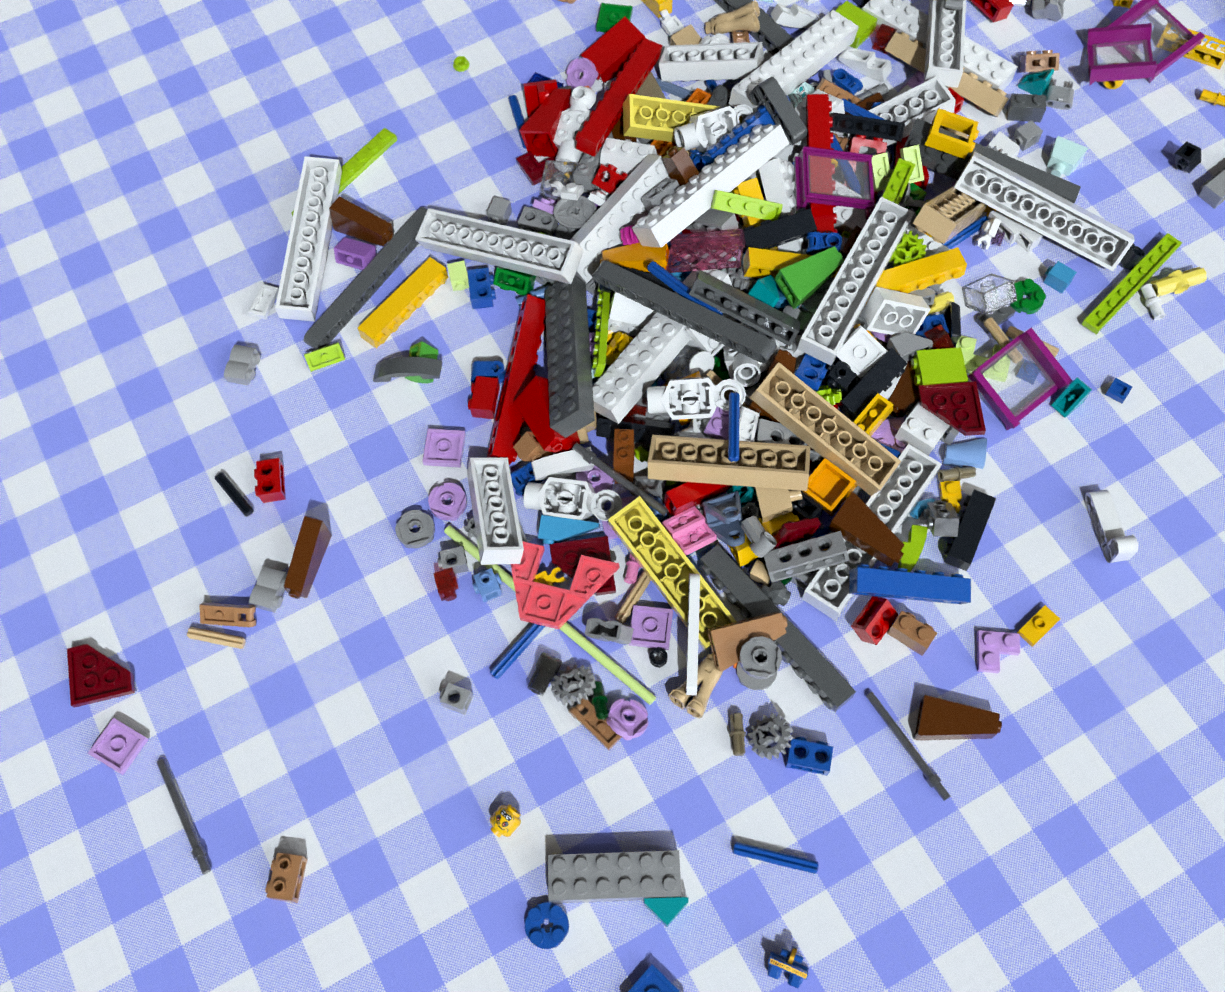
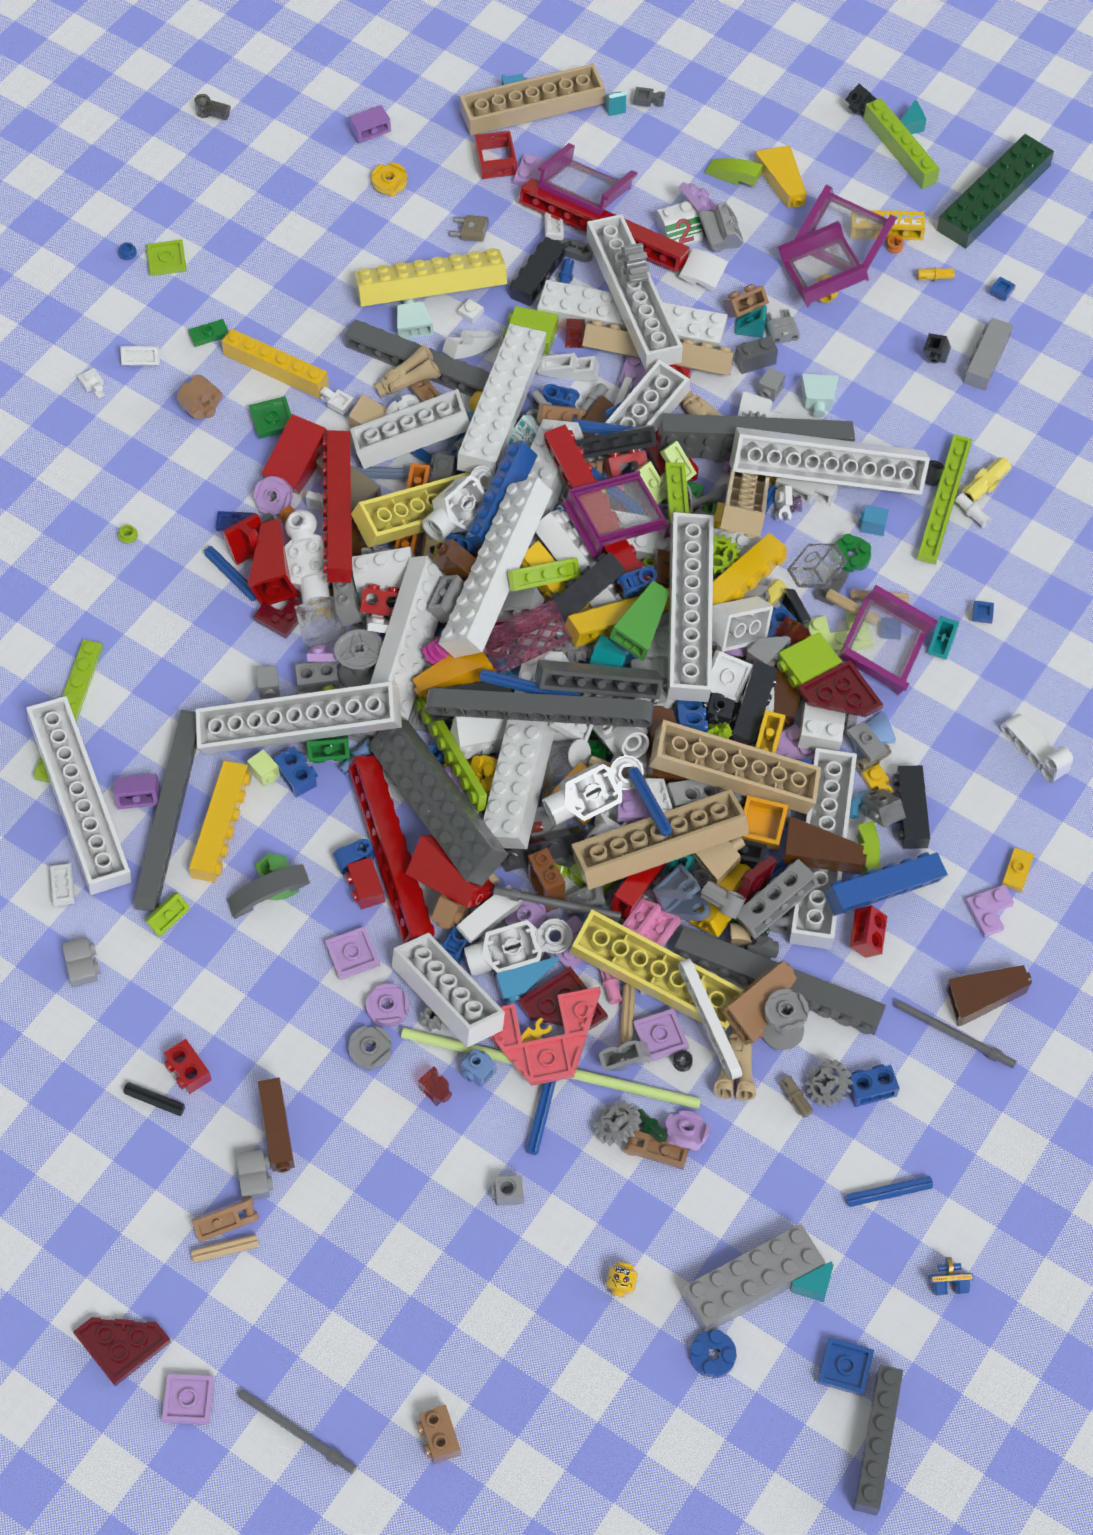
camera: 30 degrees left, 5 degrees down
reddish brown slope [329,196,393,247] -> none
light grey brick [437,546,469,576] -> none
clear smoke piece [527,652,562,696] -> none
white plate [551,181,584,200] -> none
dark grey beam [750,77,808,145] -> none
medium nougat brick [887,611,937,656] -> none
yellow window [925,108,979,159] -> none
none -> white slope [678,248,728,292]
none -> light grey plate [846,721,888,763]
none -> orange bush [886,235,904,254]

